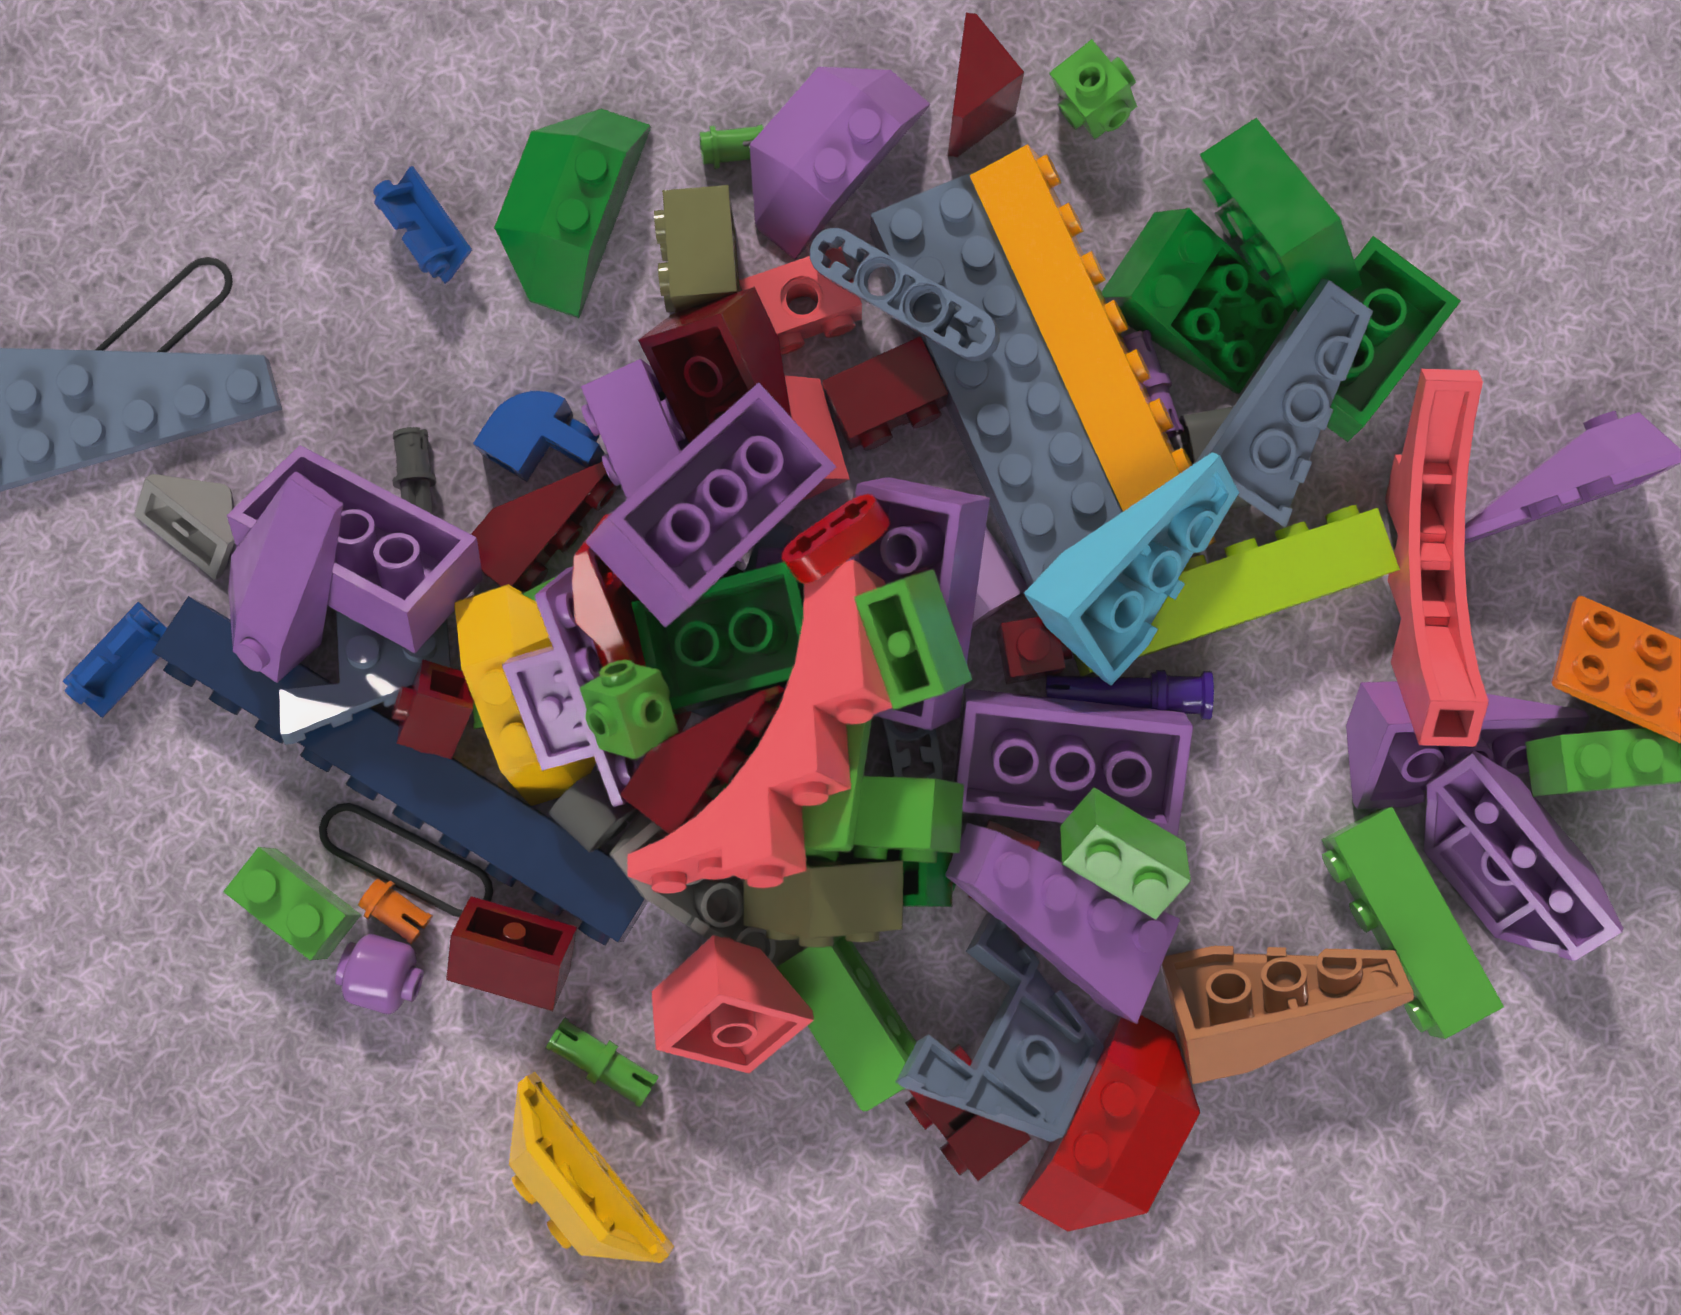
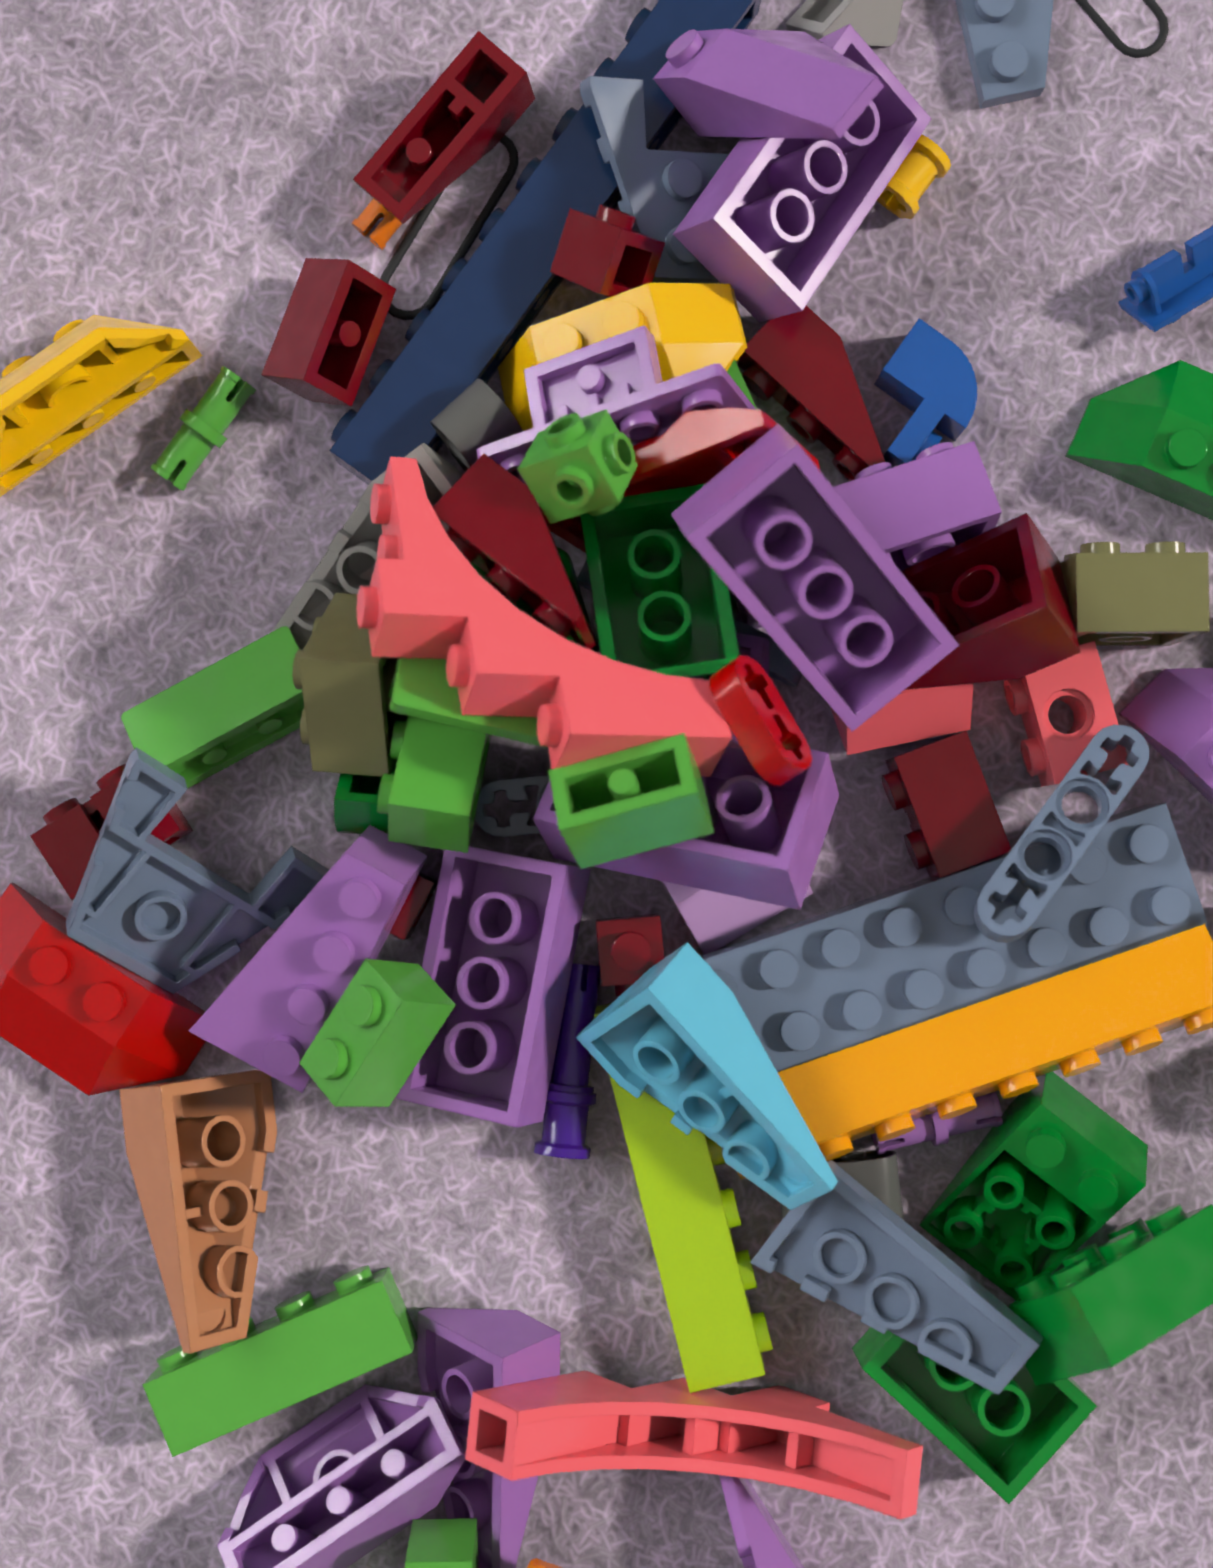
camera: 90 degrees right, 5 degrees up
bright green brick [223,847,361,961] -> none
medium lavender head [335,934,424,1015] -> none
dark grey axle [392,427,437,514] -> none
coral slope [651,935,814,1073] -> none
none -> dark red slope [353,31,535,224]
none -> yellow bush [877,134,951,219]

